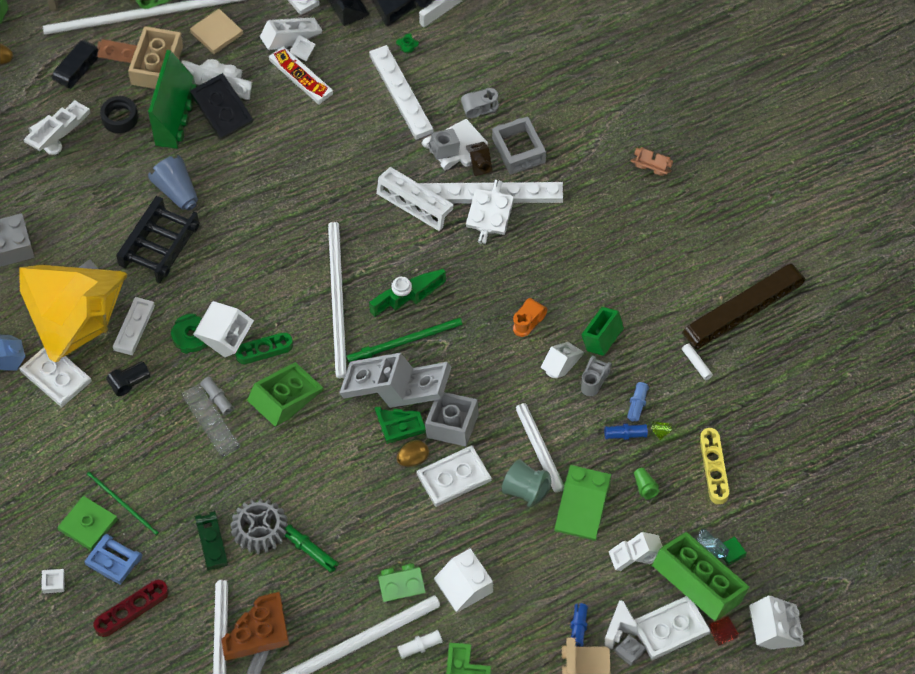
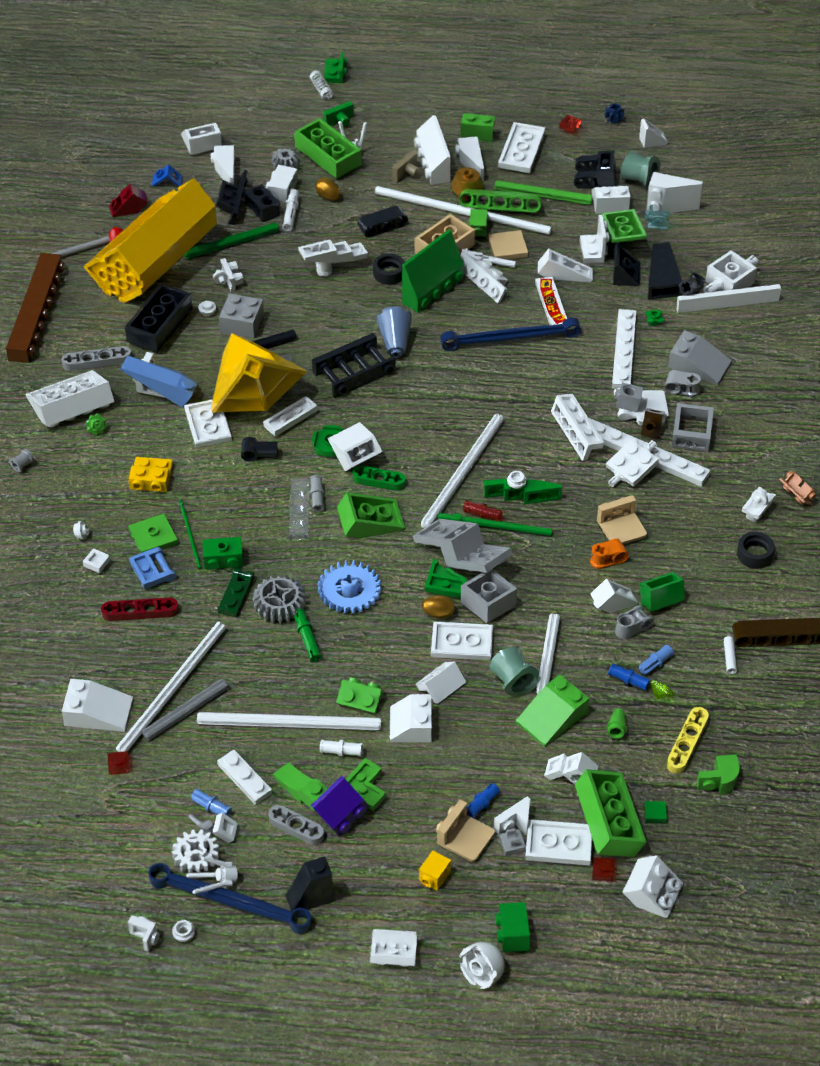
camera: 30 degrees right, 10 degrees down
nougat hinge [97,39,137,63] -> none
black plate [190,73,254,140] -> none
dark orange plate [221,592,290,661] -> none
white plate [290,35,316,61] -> none
clear light blue bracket [697,529,729,558] -> none
none -> white plate [73,521,89,540]
none -> yellow plate [128,457,173,492]
none -> green brick [202,537,243,570]
none -> black axle [252,329,296,348]
none -> light blue gear [318,560,382,614]
none -> white panel [416,662,466,704]
none -> dark blue piece [440,318,581,351]
none -> white pin [461,248,516,268]
none -> clear red pin [463,500,503,521]
none -> bright green brick [469,209,488,237]
none -> tan bracket [597,495,647,544]
none -> light grey slope [668,330,732,385]
none -> bright green brick [696,754,740,796]
none -> black tyre [737,531,775,568]
none -> white hips [742,487,776,522]

